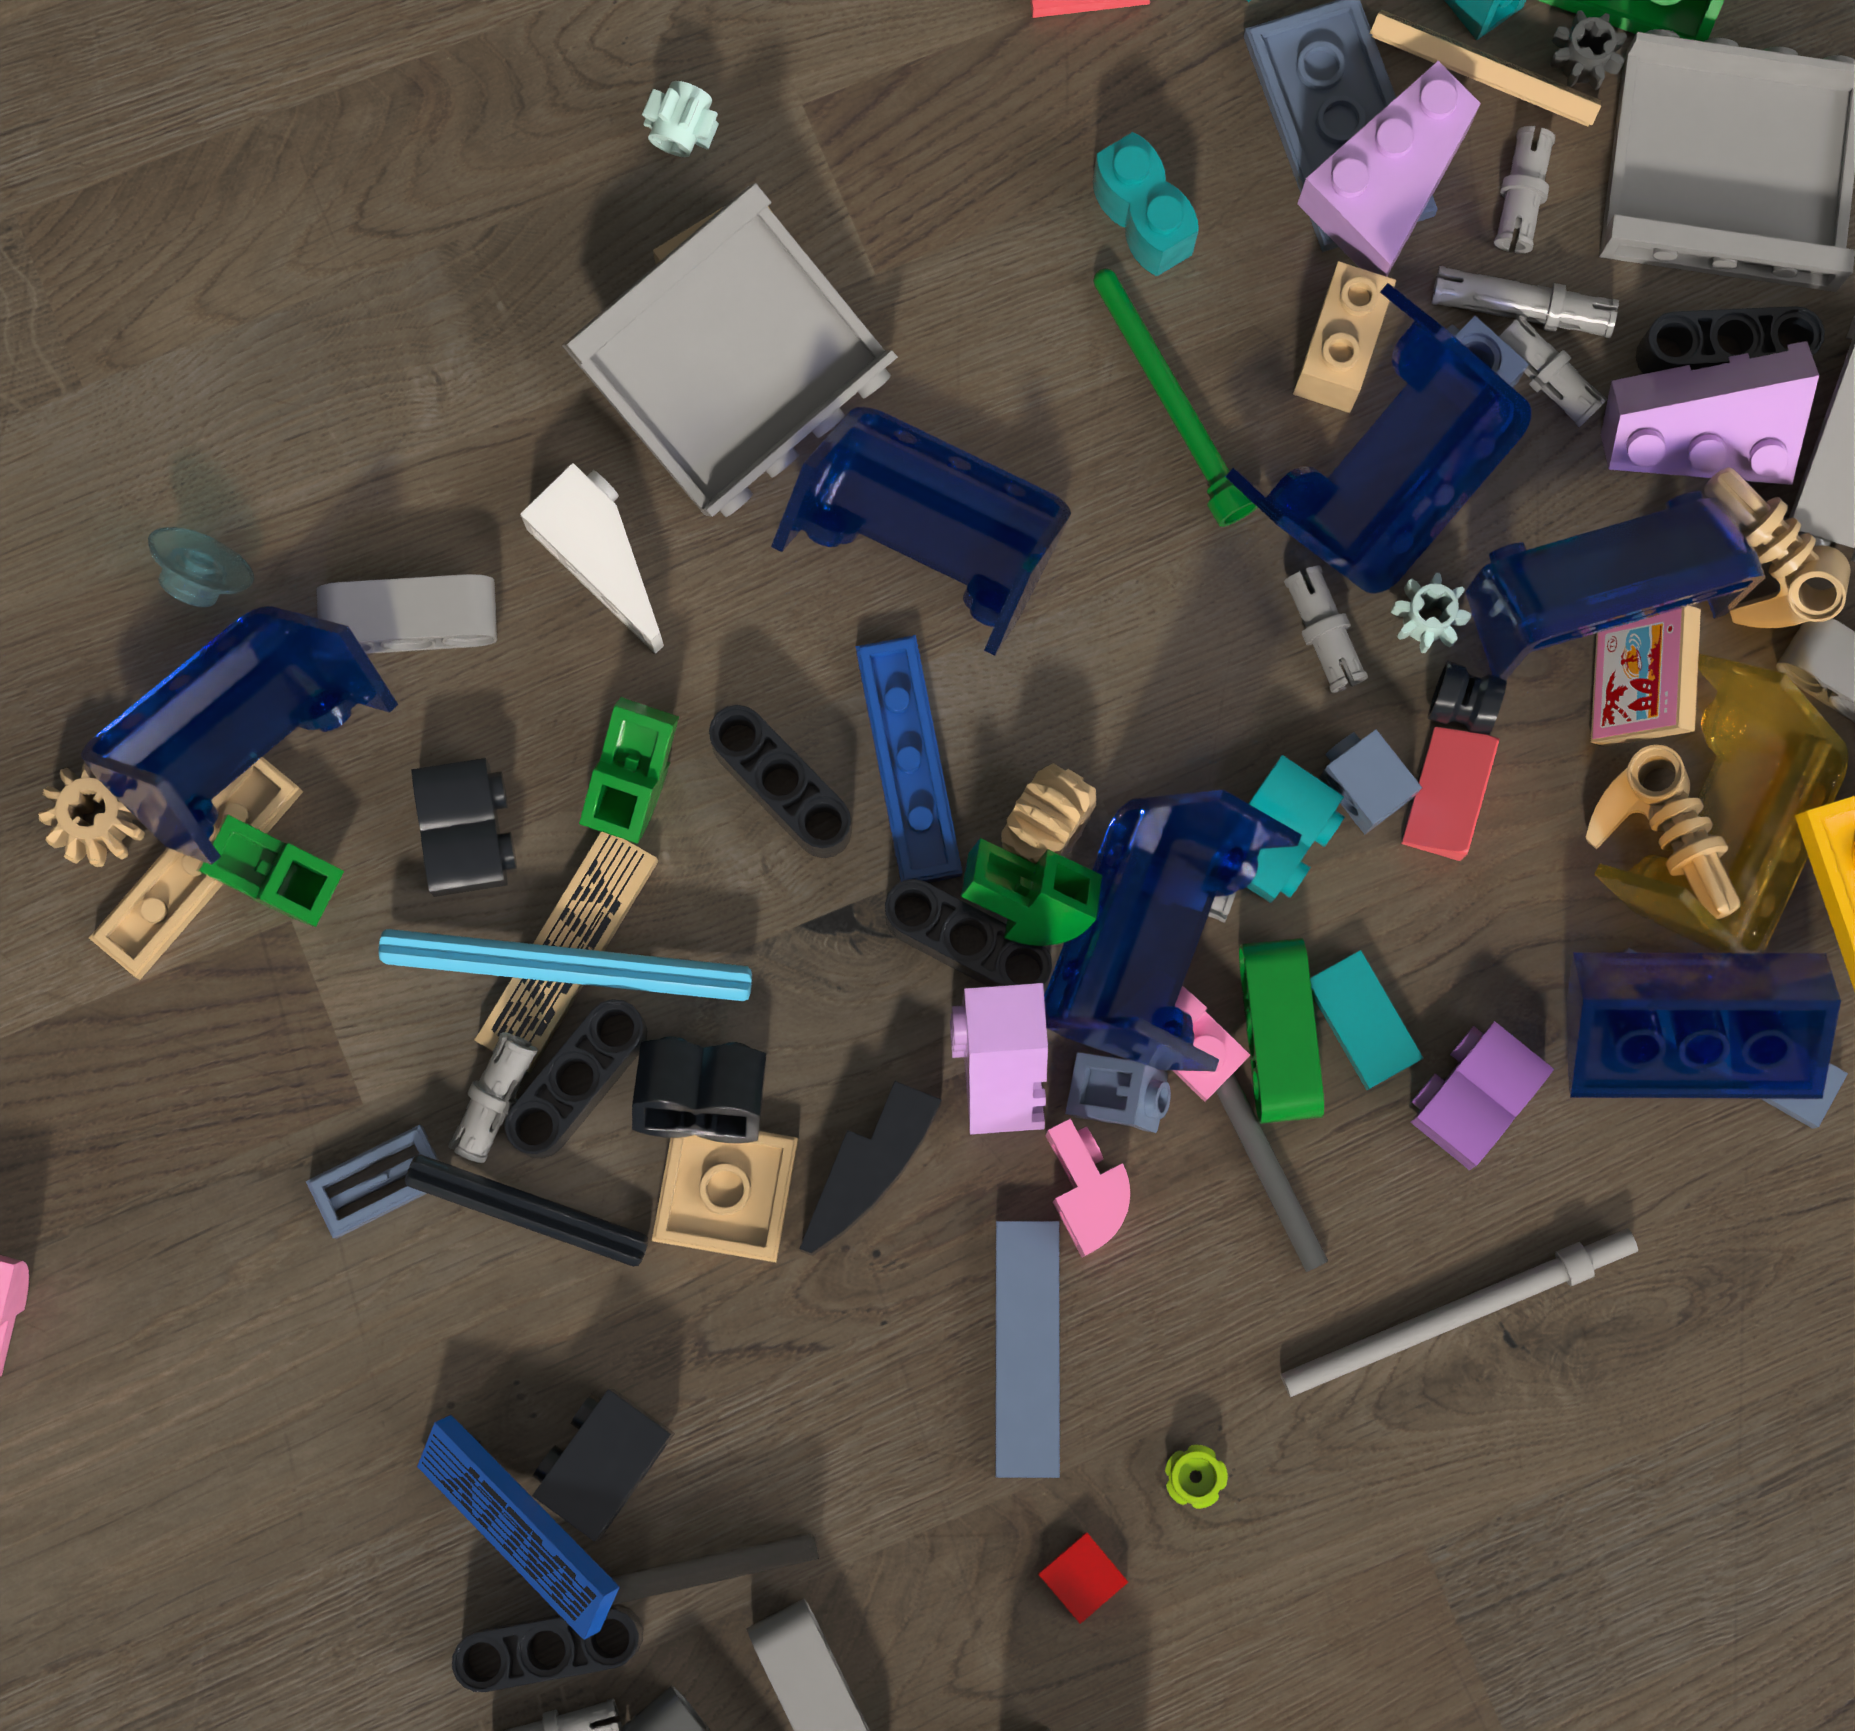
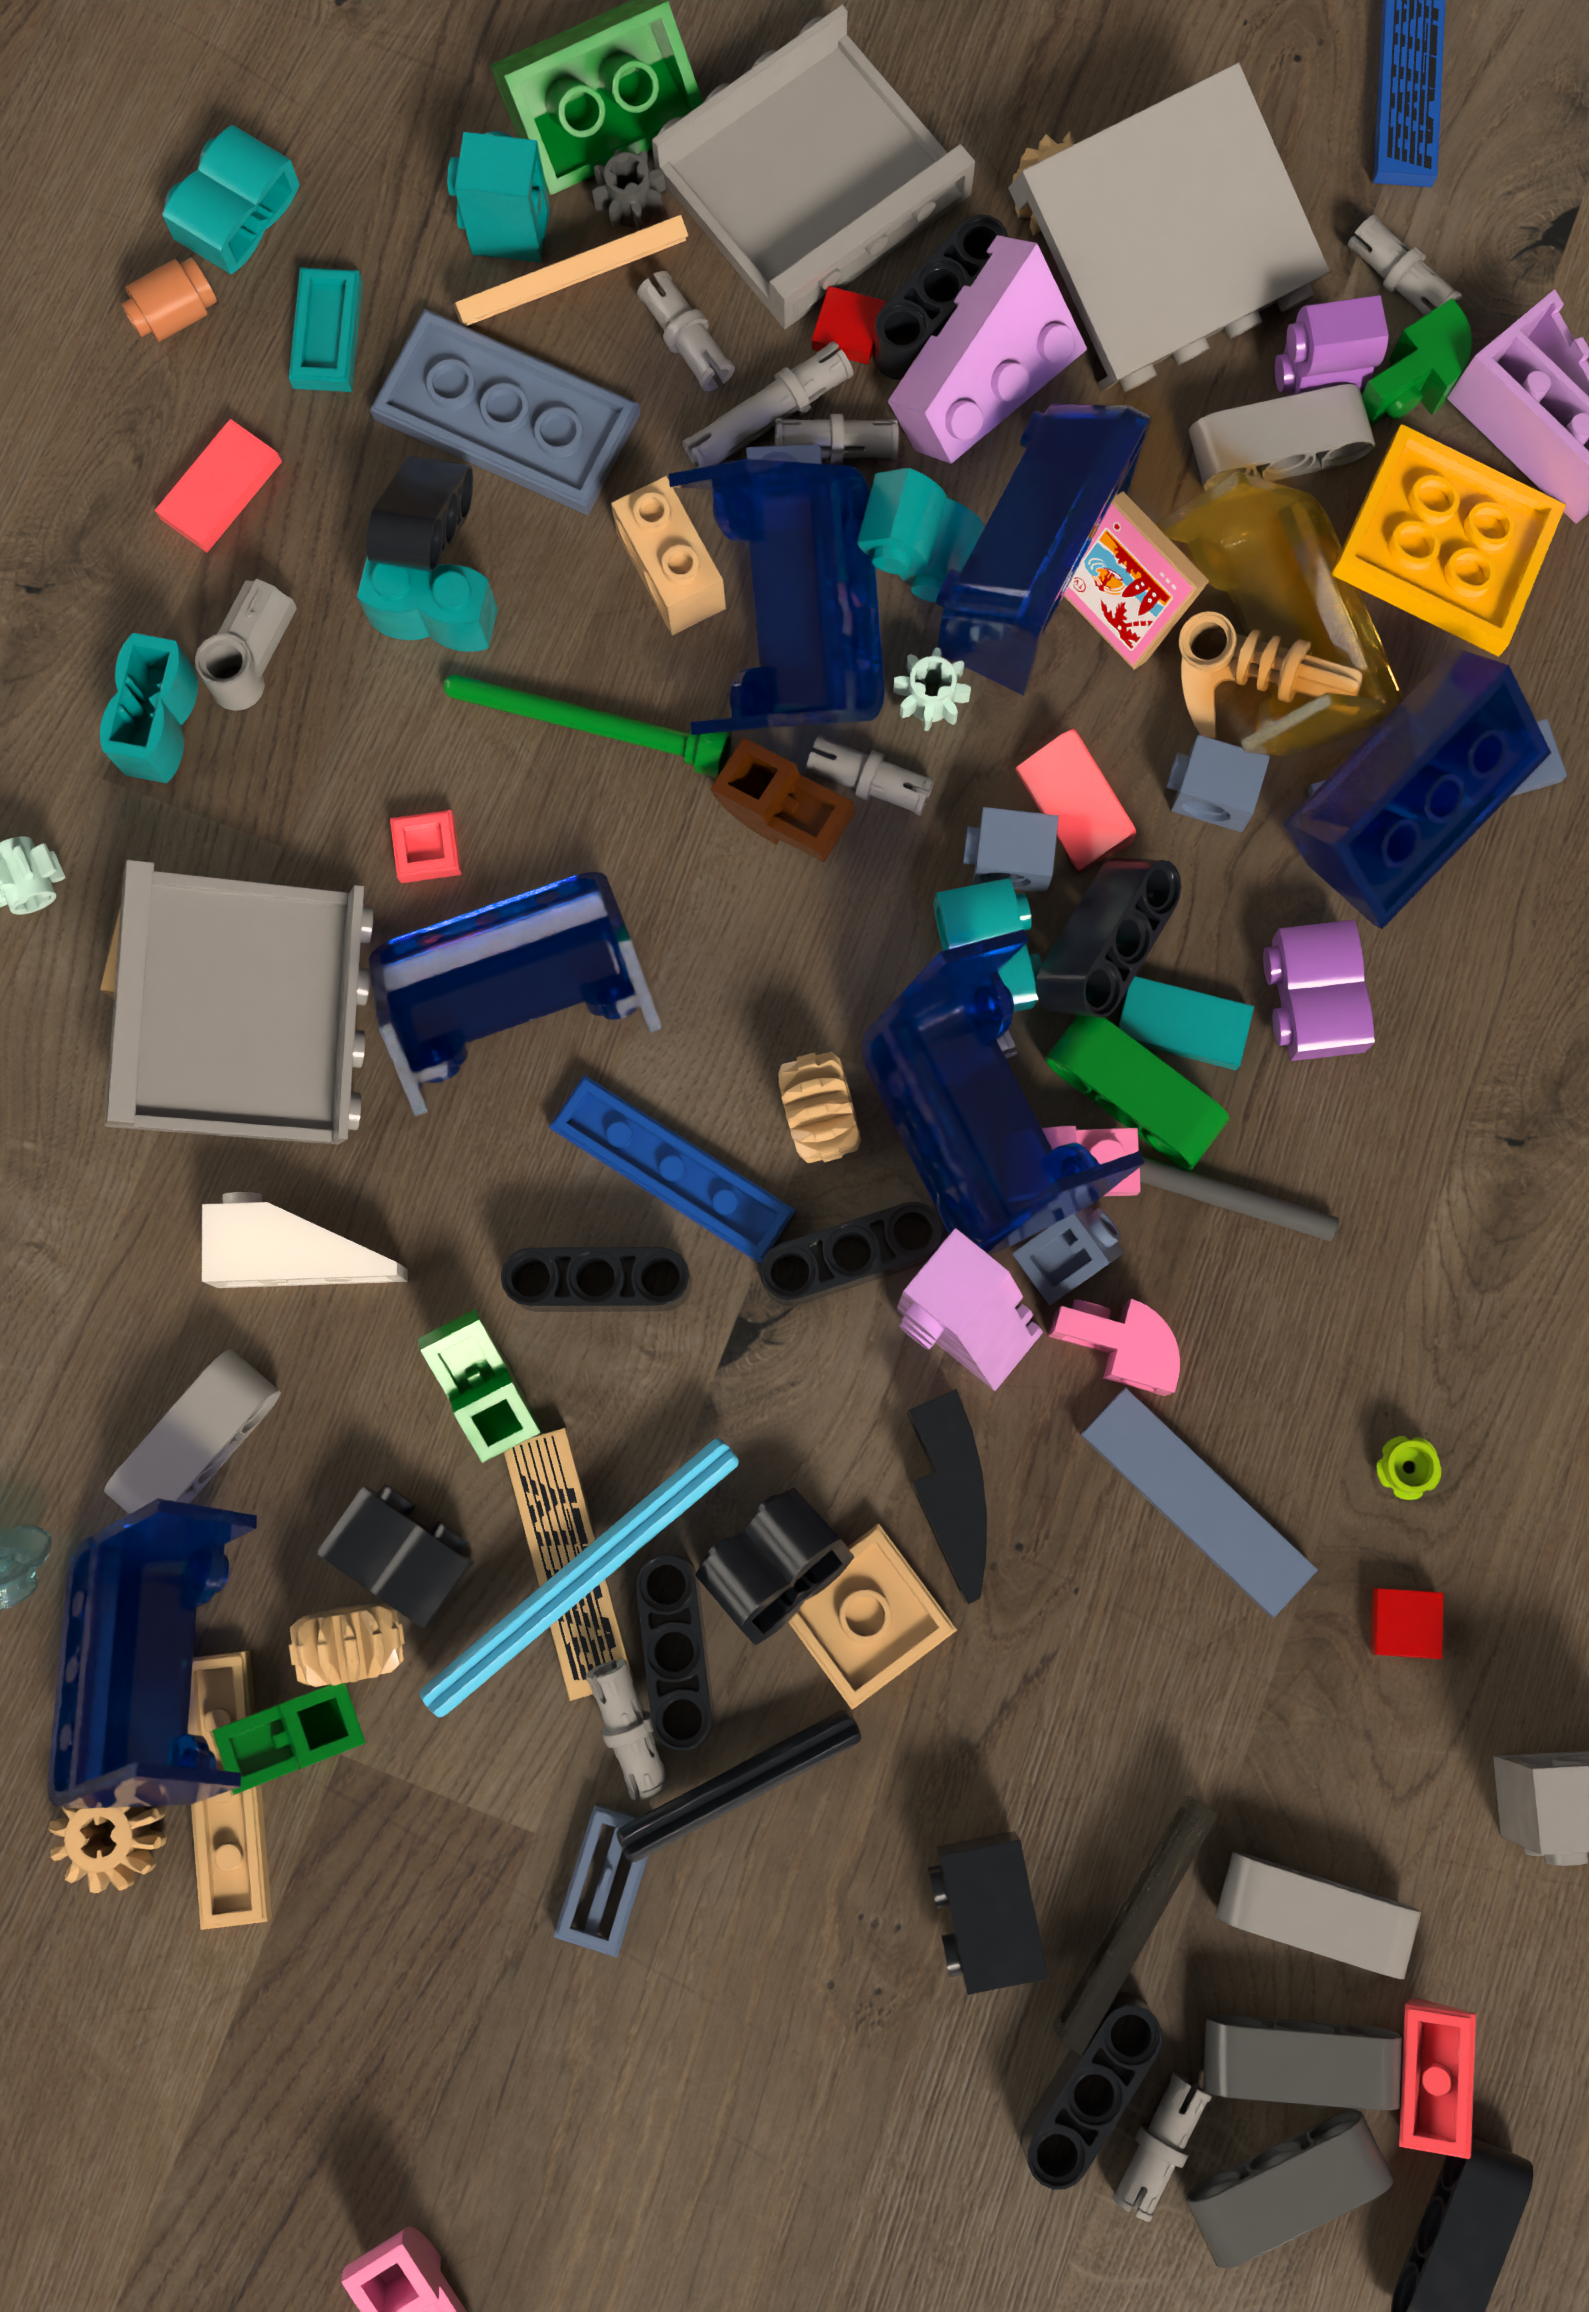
camera: 40 degrees left, 0 degrees up
blue tile [417,1415,620,1640] -> none
green brick [961,838,1102,946] -> none
light grey bar [1280,1228,1638,1397] -> none
lavender wedge [1297,61,1481,277] -> none
black wheel [1428,661,1507,735] -> none
tan piece [1704,467,1851,628] -> none
none -> teal brick [100,633,198,783]
none -> light grey piece [195,579,297,711]
none -> tan gear [289,1602,405,1687]
none -> black beam [366,455,473,573]
none -> coral tile [390,810,462,883]
none -> reddish brown brick [710,737,856,862]
none -> red tile [812,286,886,365]
none -> teal brick [857,468,985,602]
none -> black beam [1036,857,1181,1018]
none -> sand blue brick [1166,735,1270,832]

